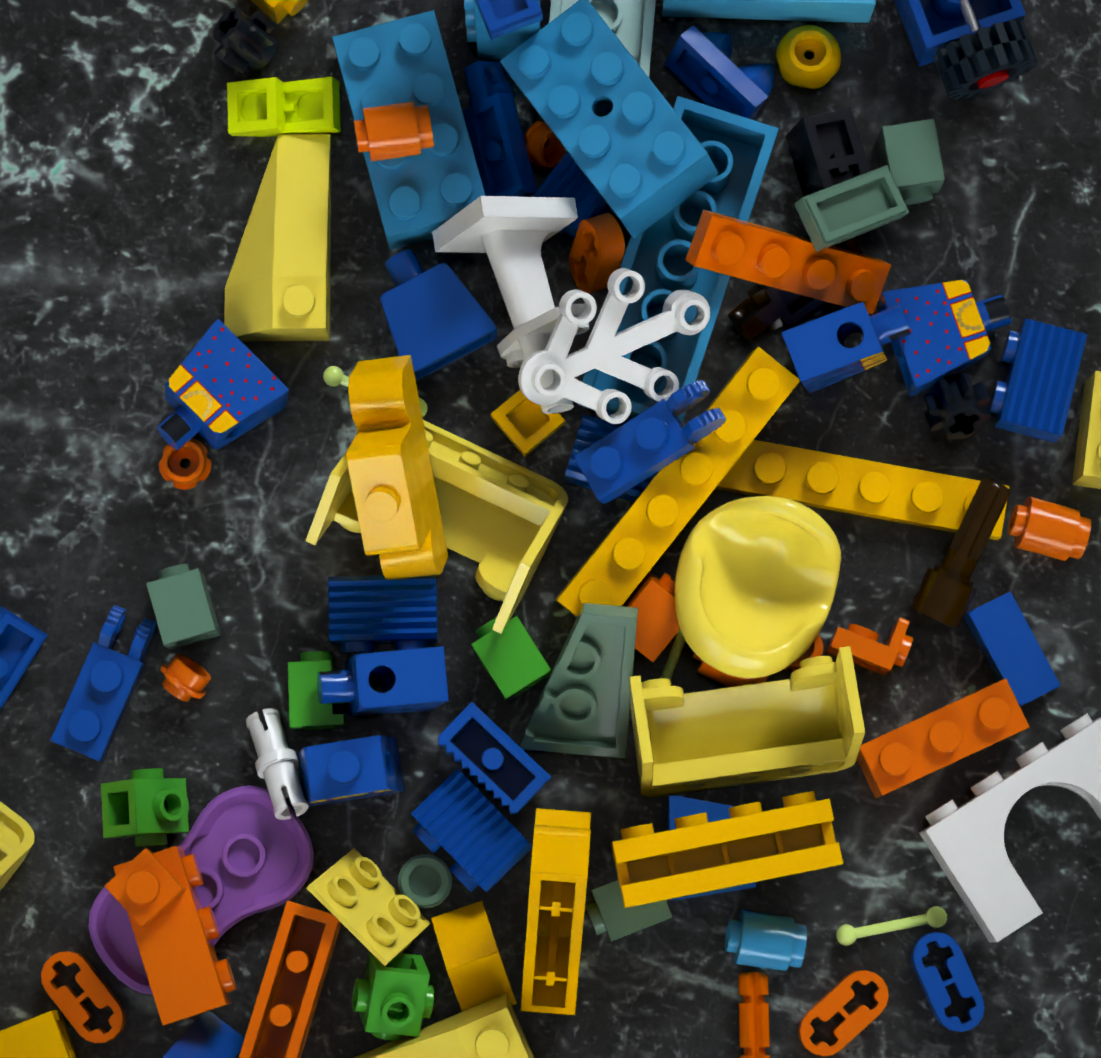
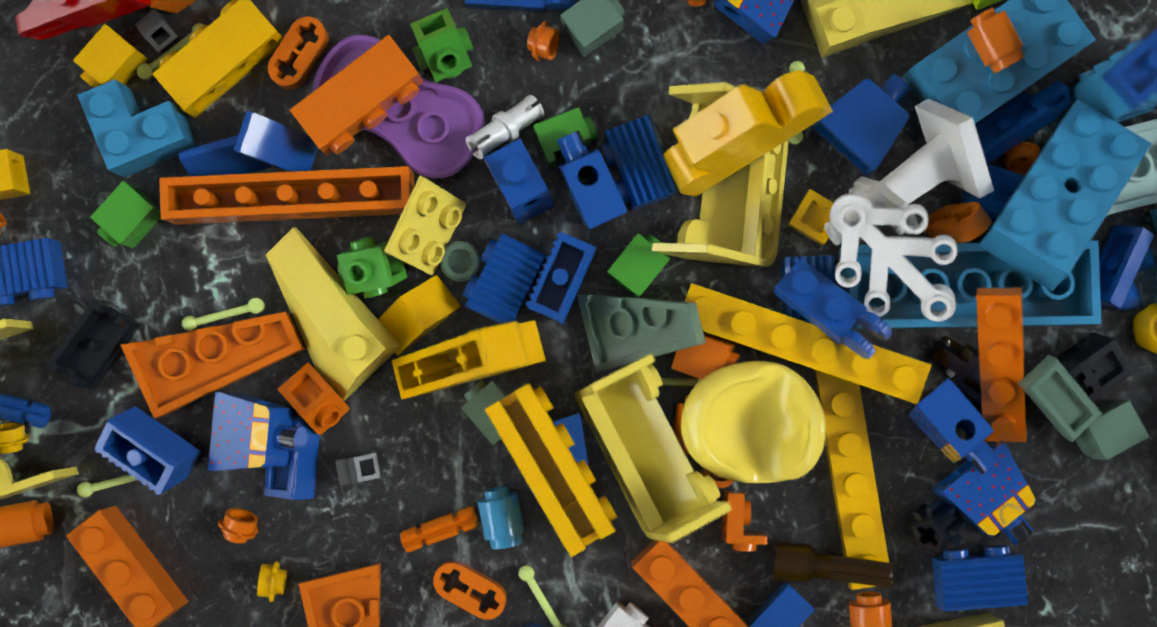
camera: 75 degrees right, 5 degrees up
orange plate [104,848,185,927] -> none

